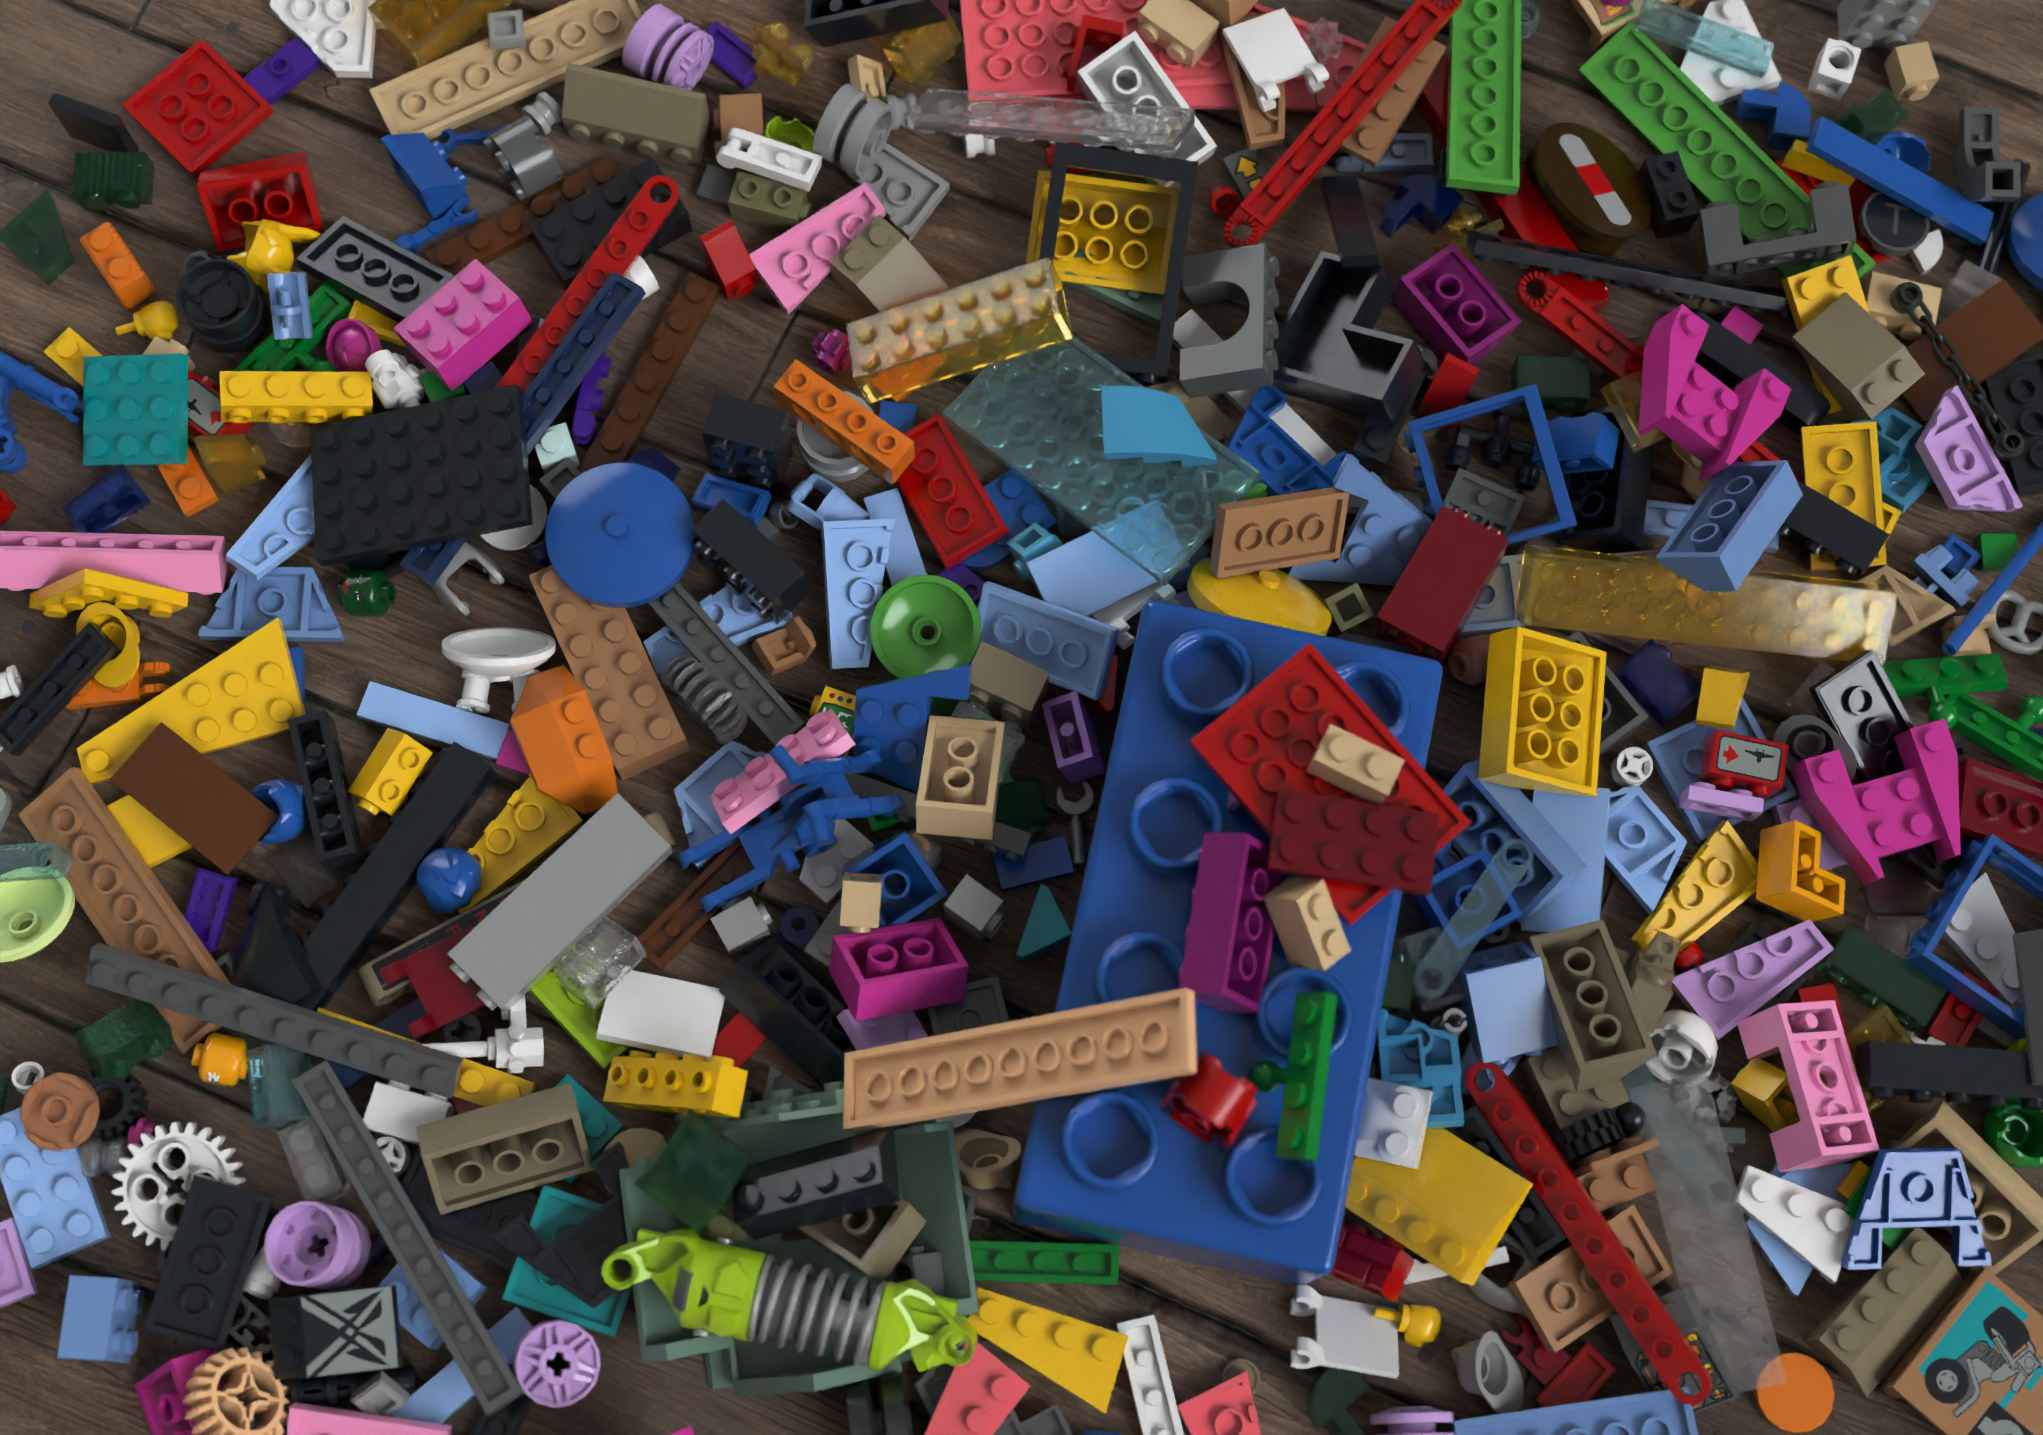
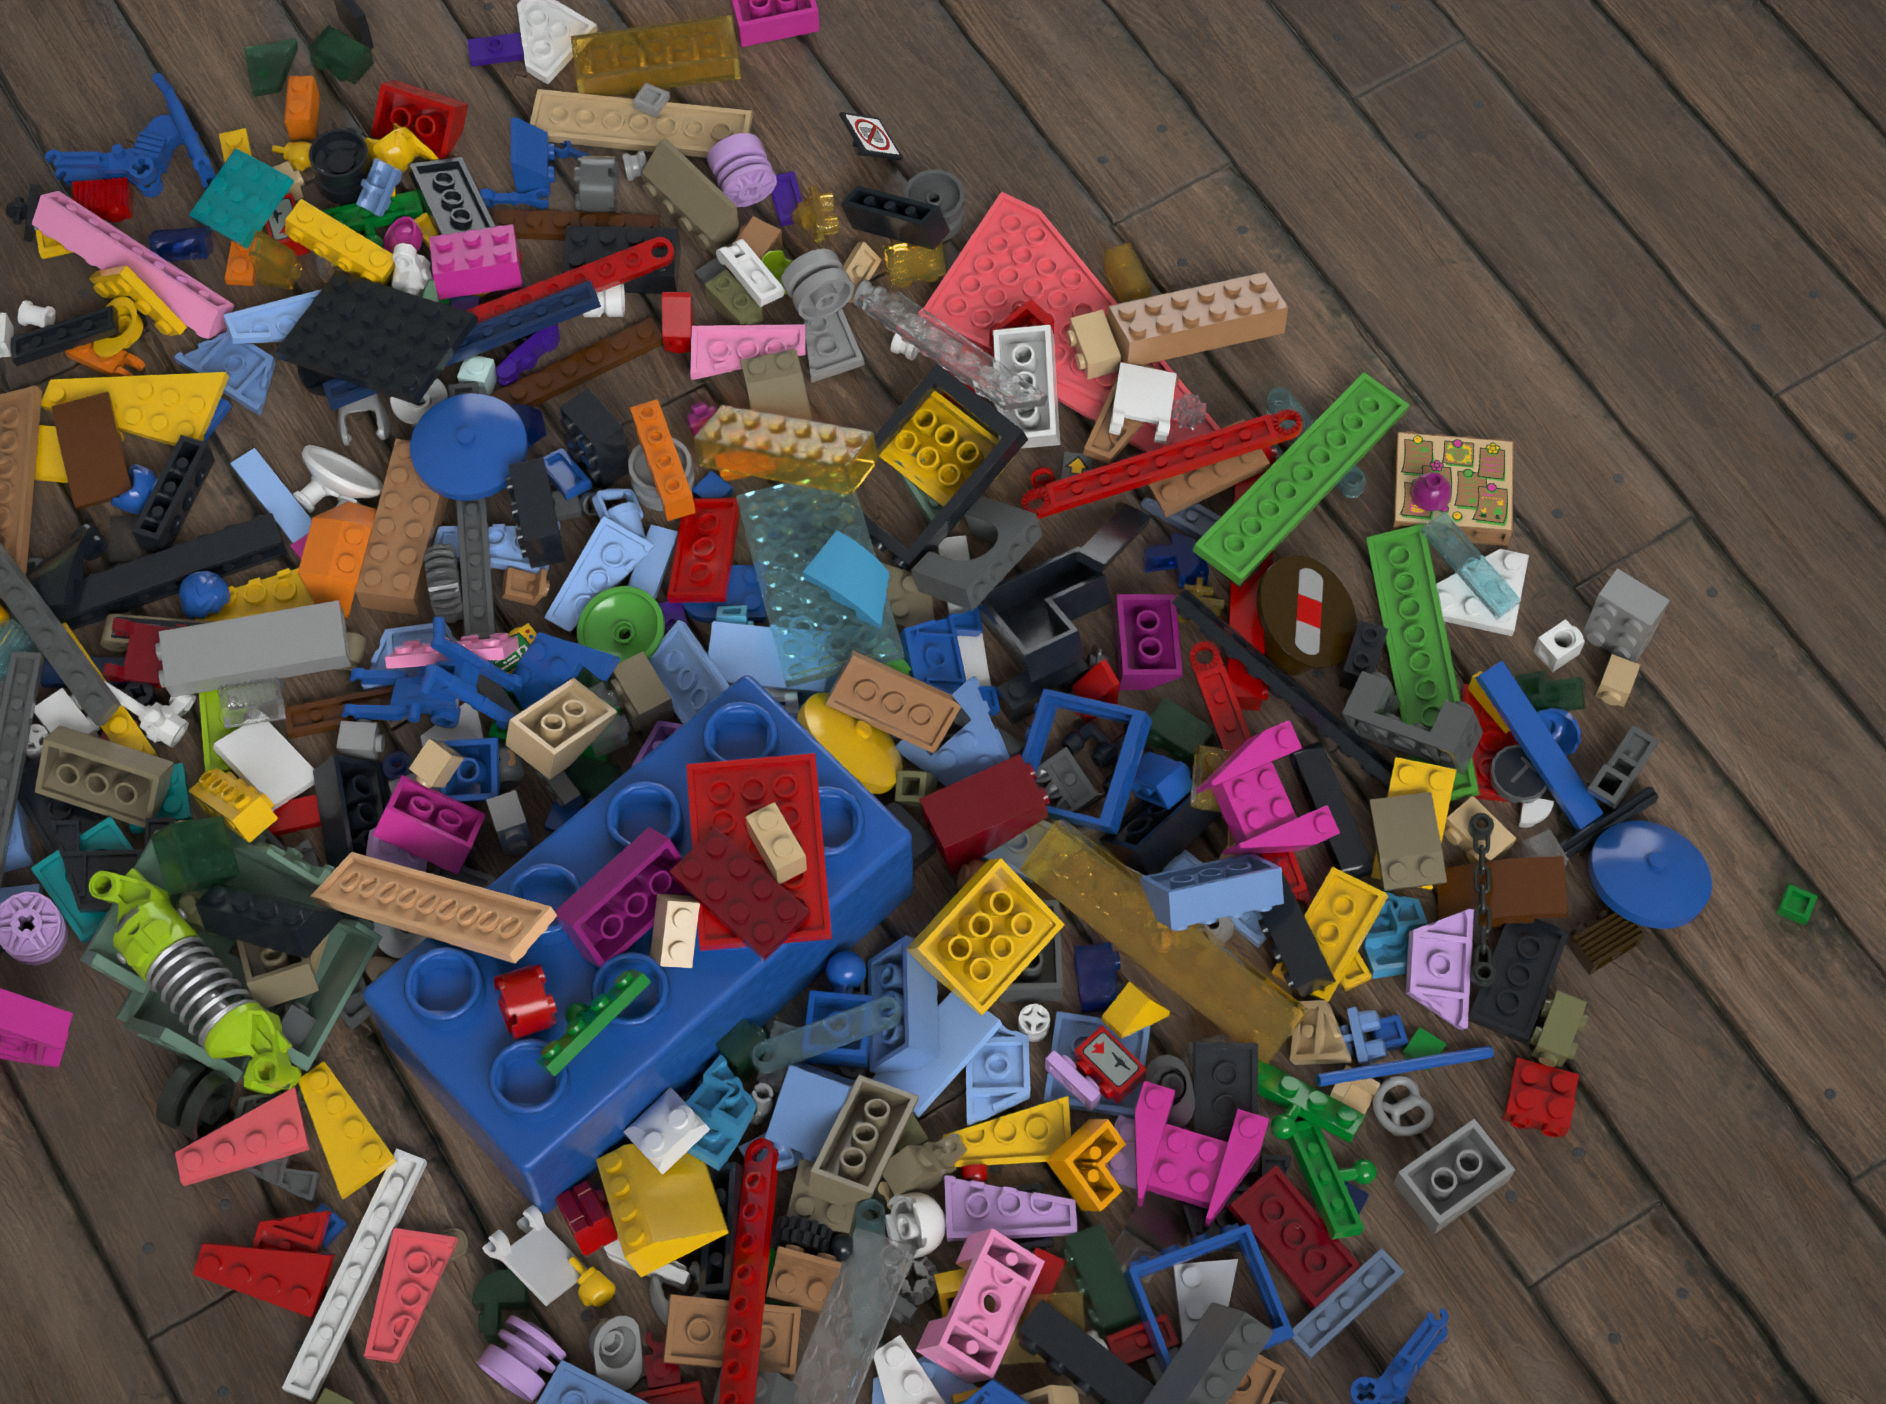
camera: 40 degrees right, 10 degrees down
red plate [121,38,274,179] -> none
dark purple plate [184,867,238,952] -> none
dark green head [337,569,396,617] -> none
yellow brick [348,728,433,816] -> none
green plate [969,1240,1119,1285] -> none
dark pink tile [1721,306,1764,344] -> none
blue brick [1733,82,1811,152] -> none

